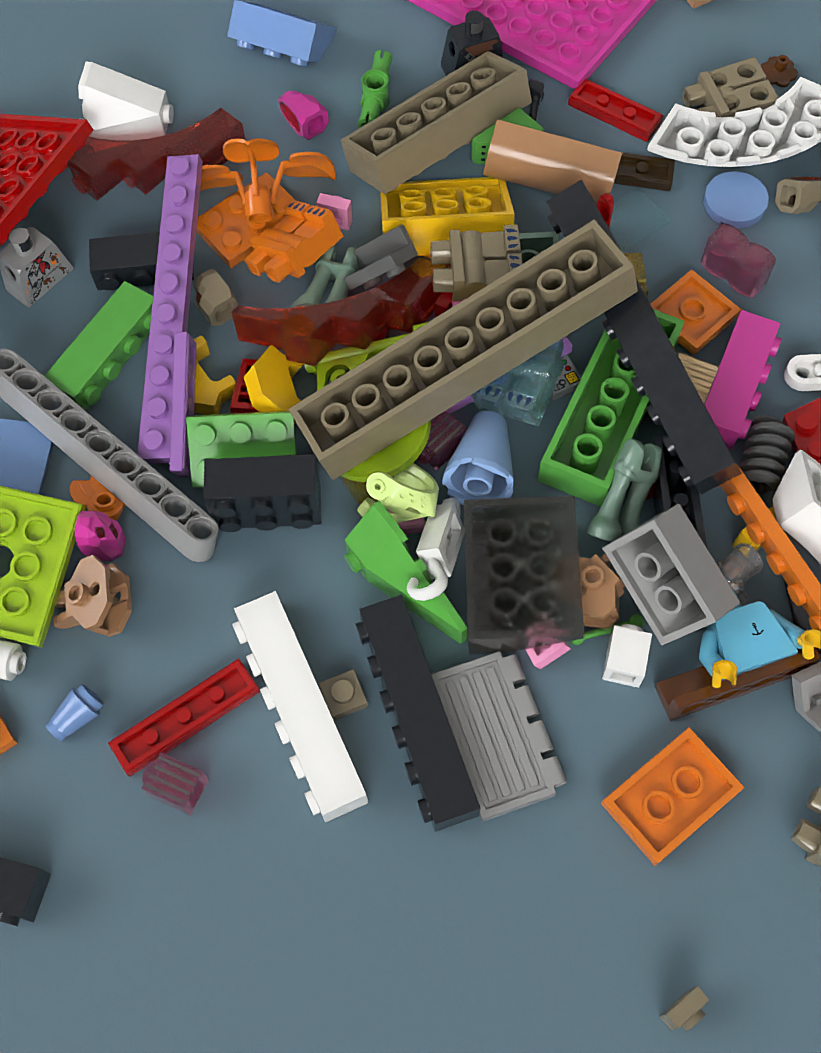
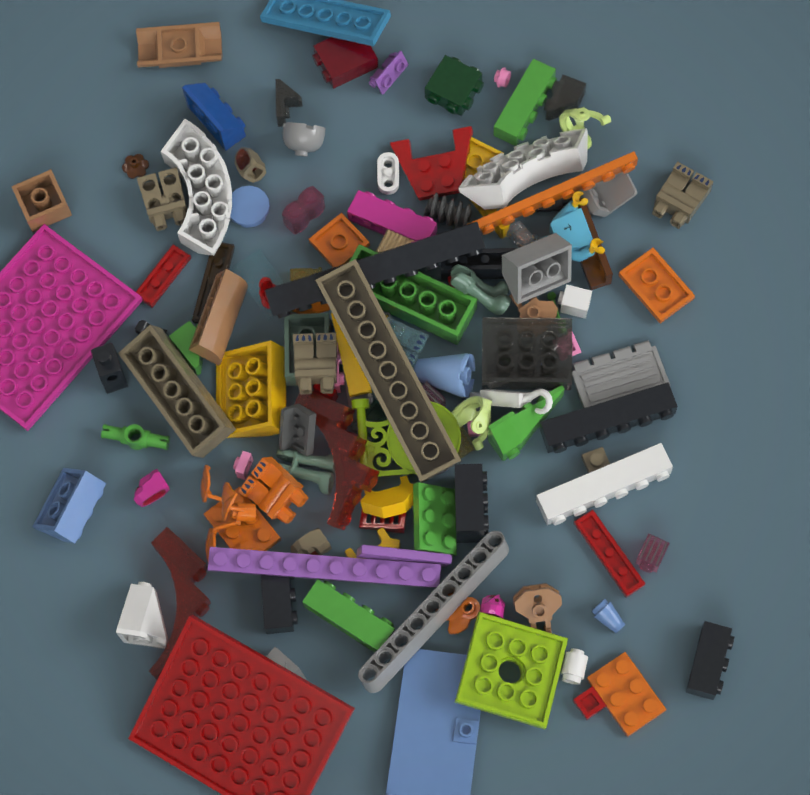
camera: 85 degrees left, 5 degrees up
dark tan plate [659,986,709,1031] -> none

